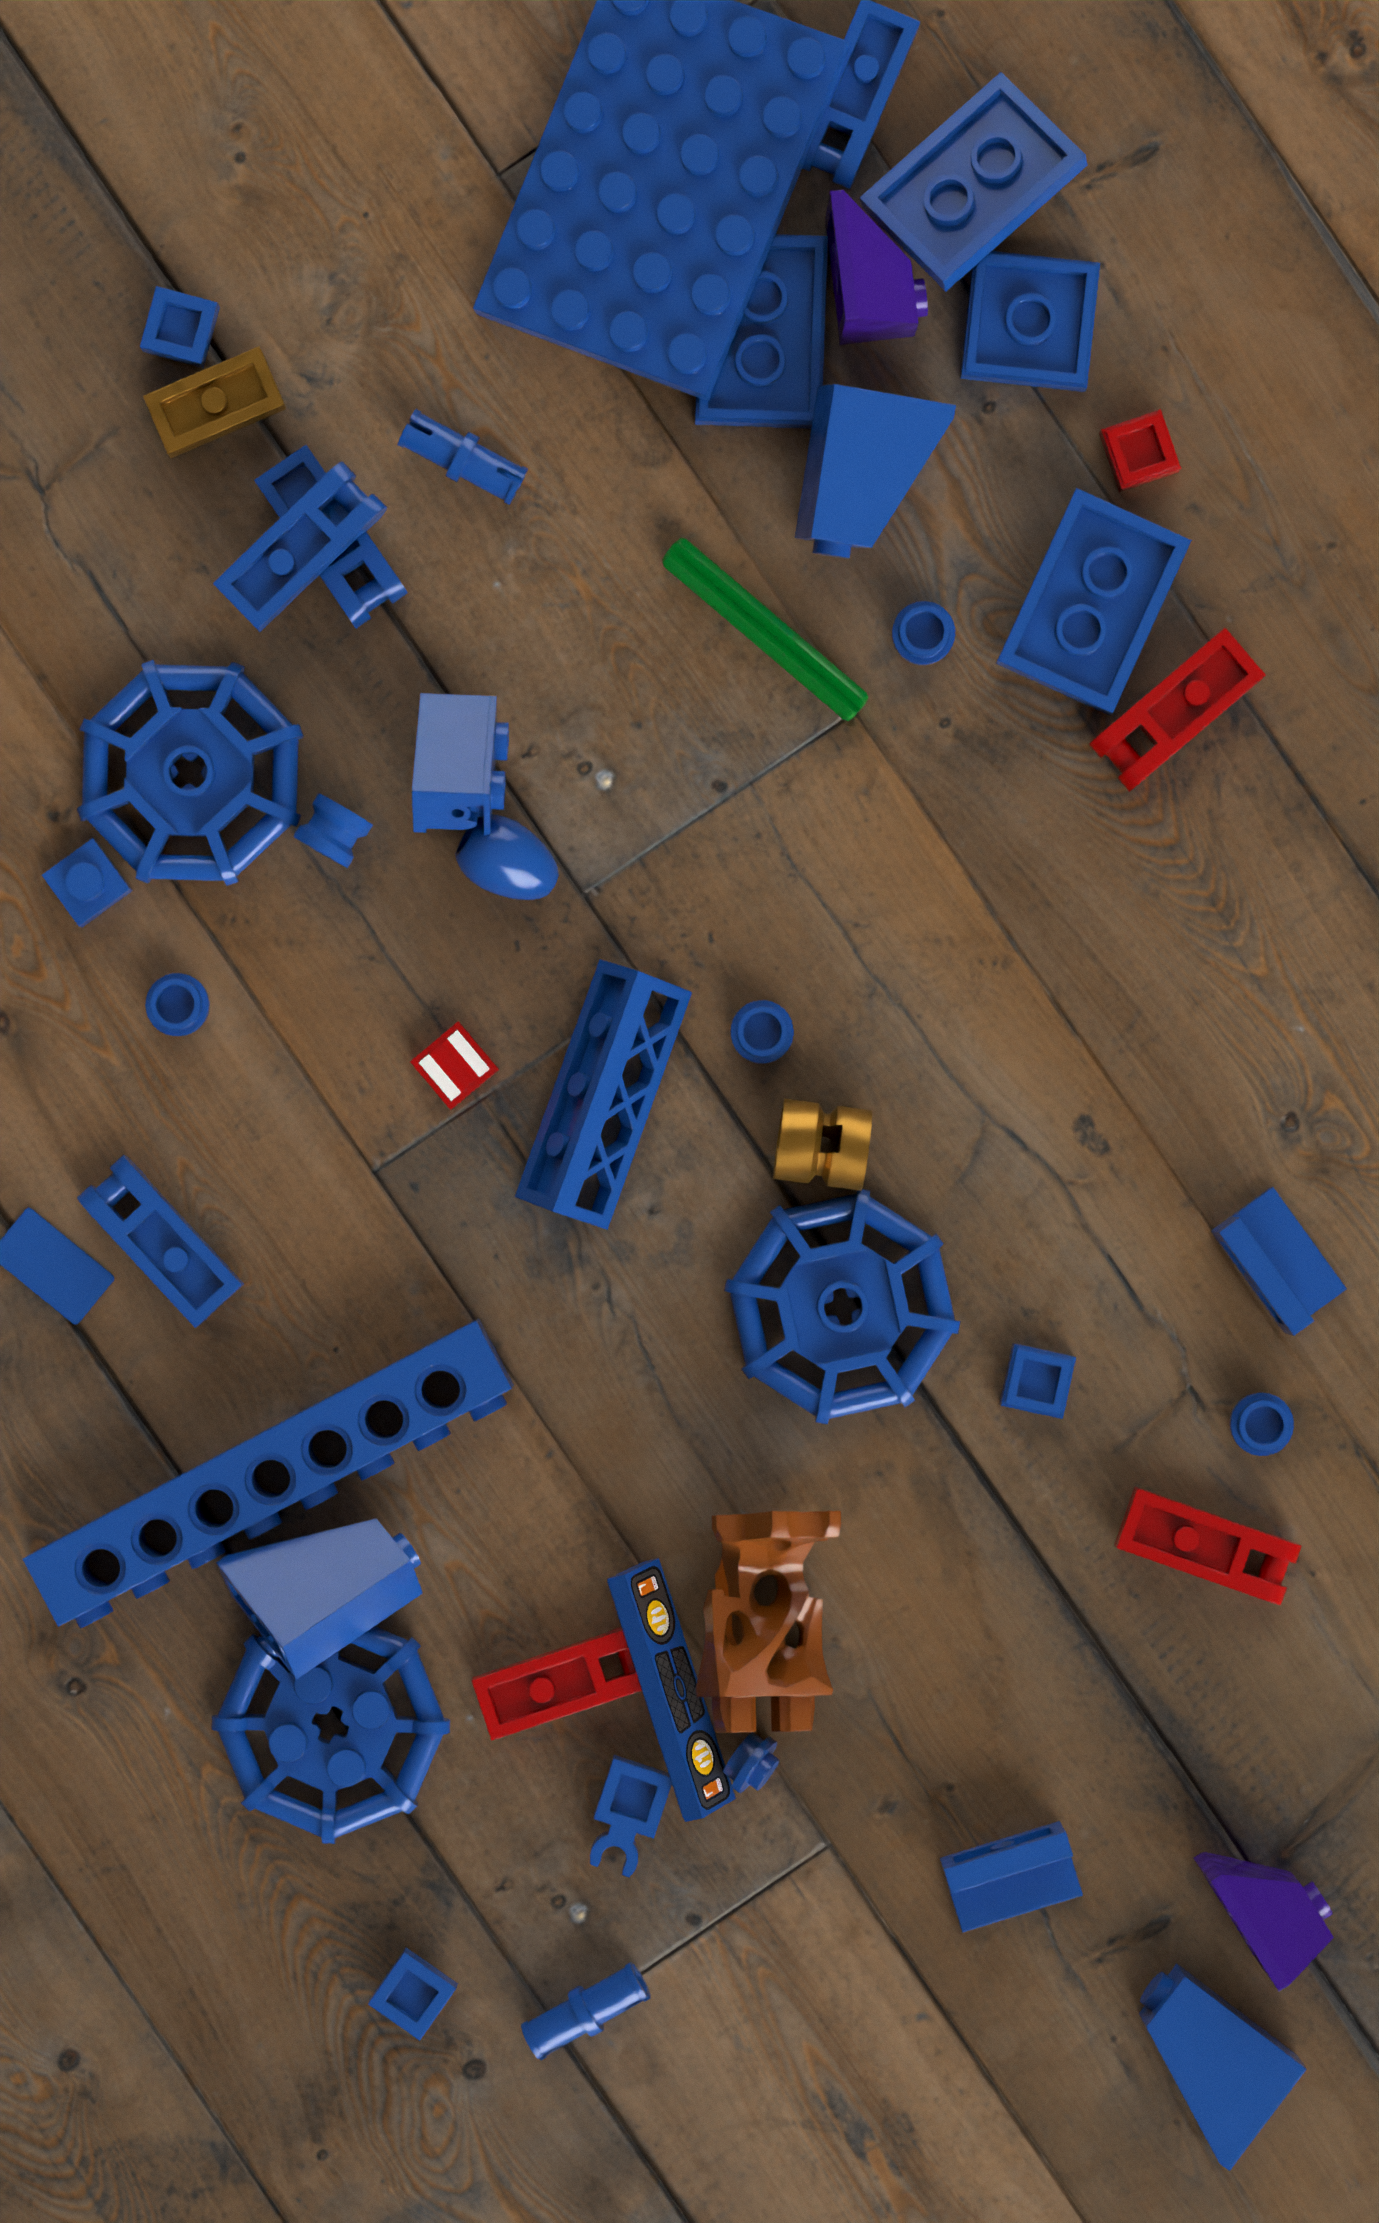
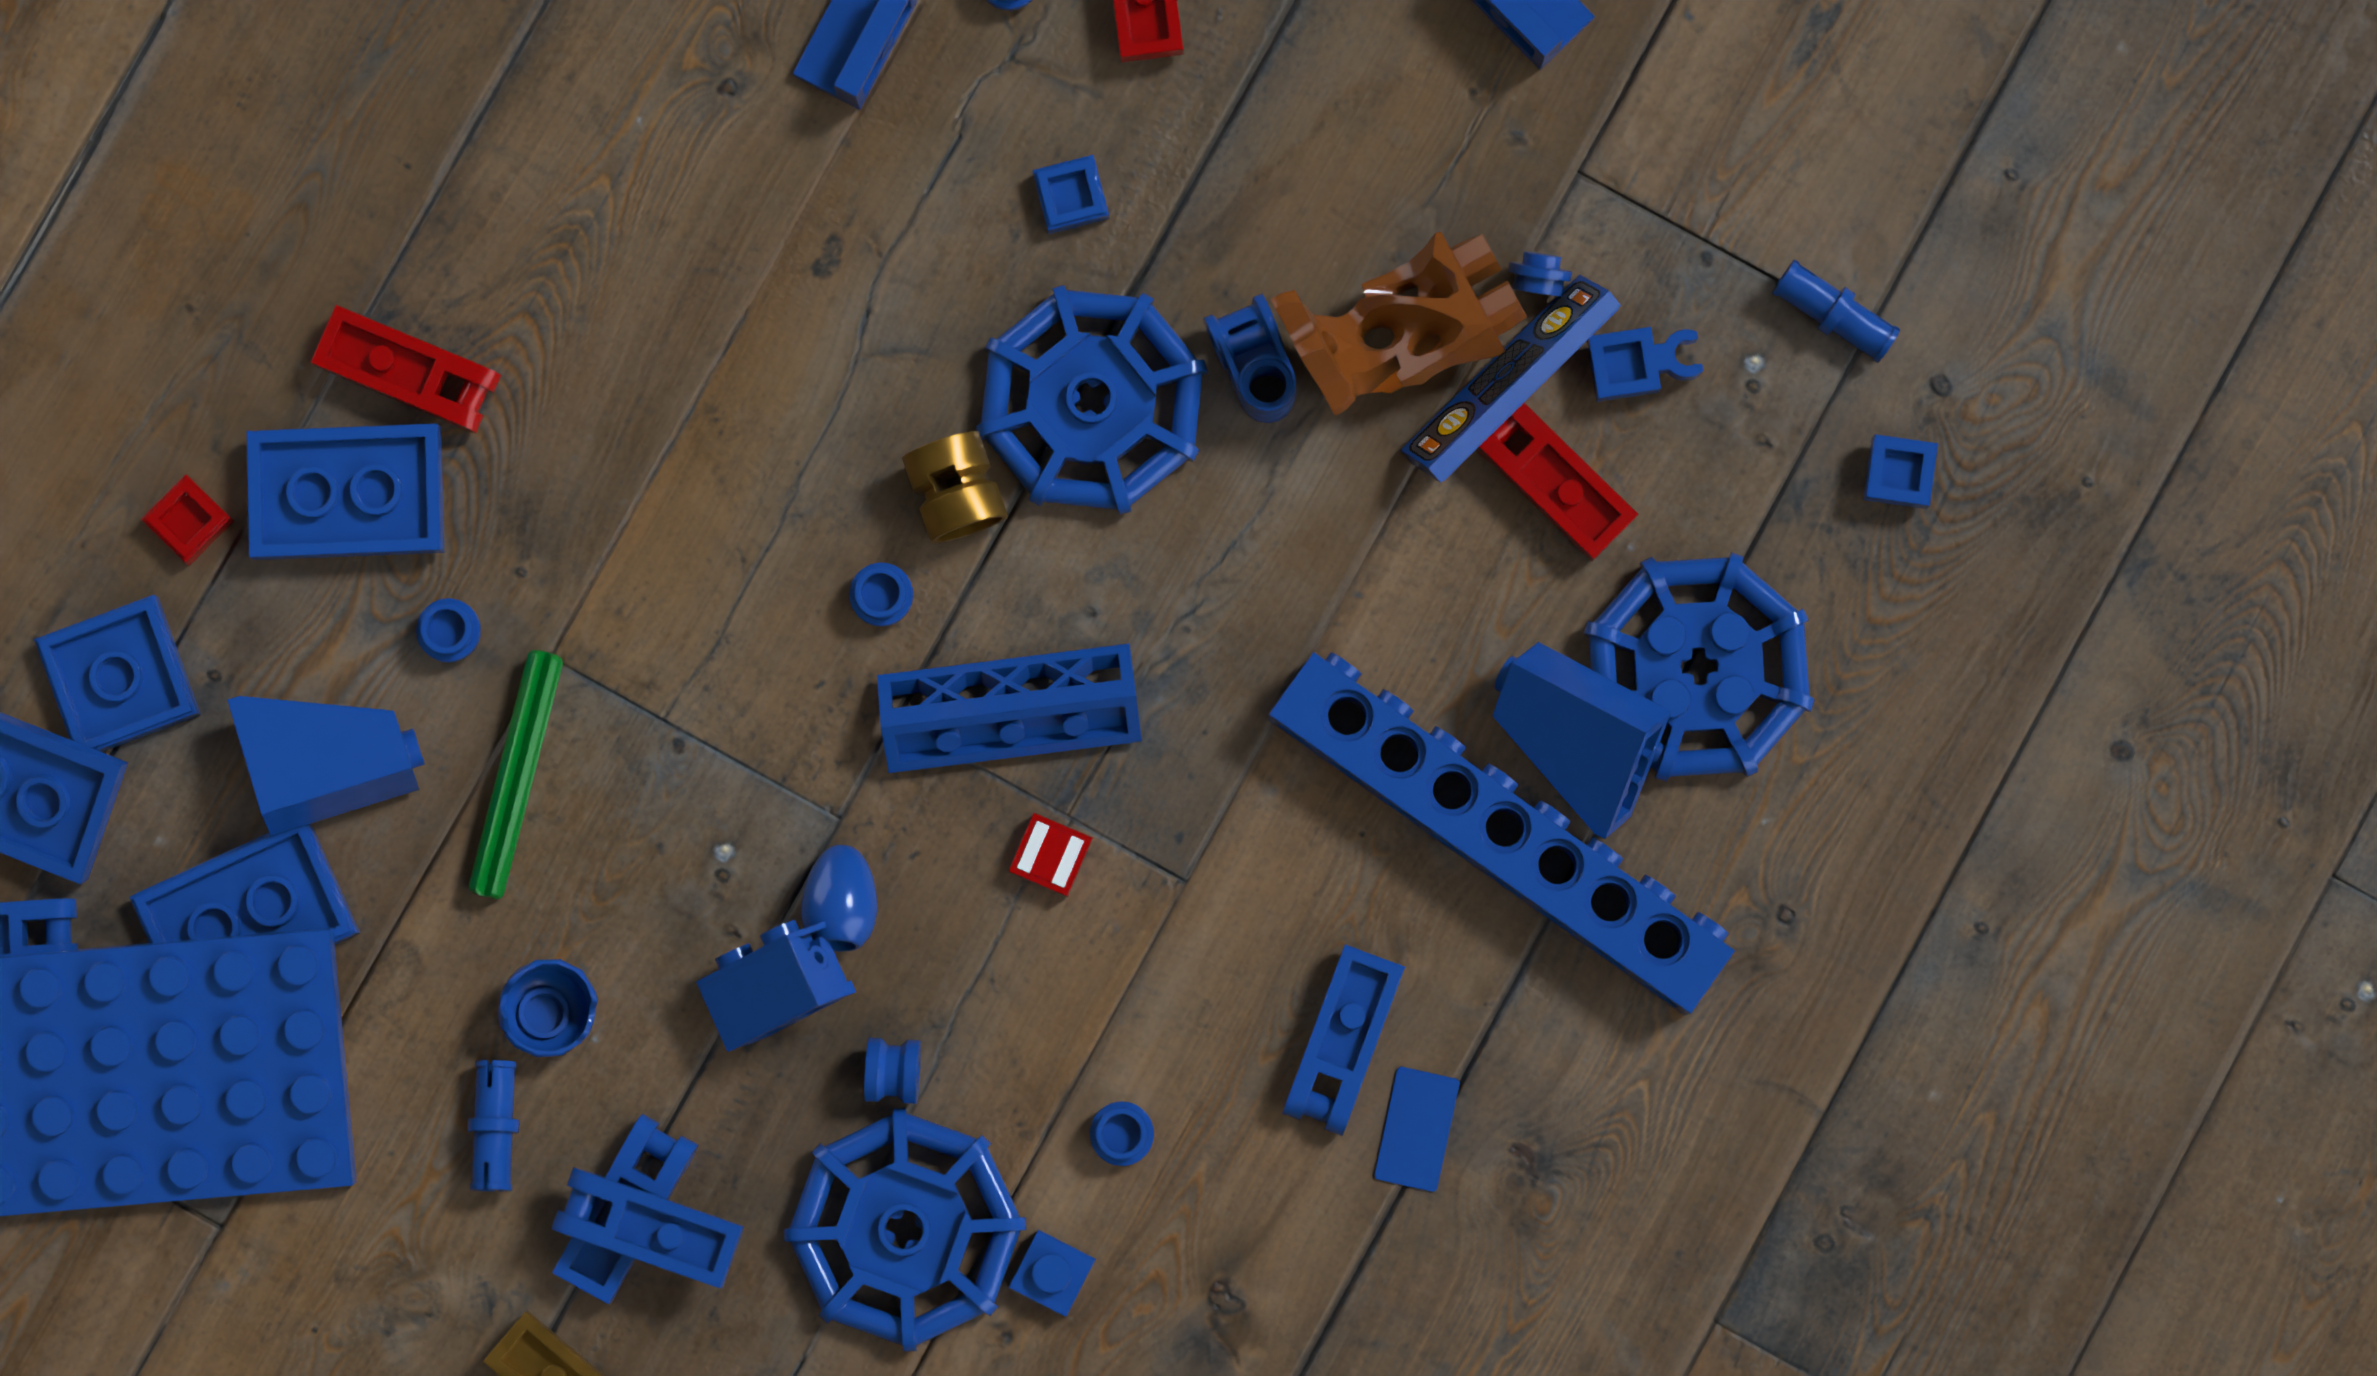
camera: 120 degrees left, 5 degrees down
dark purple slope [825,190,928,345] -> none
none -> blue hair [498,959,598,1058]
none -> blue piece [1203,294,1296,423]

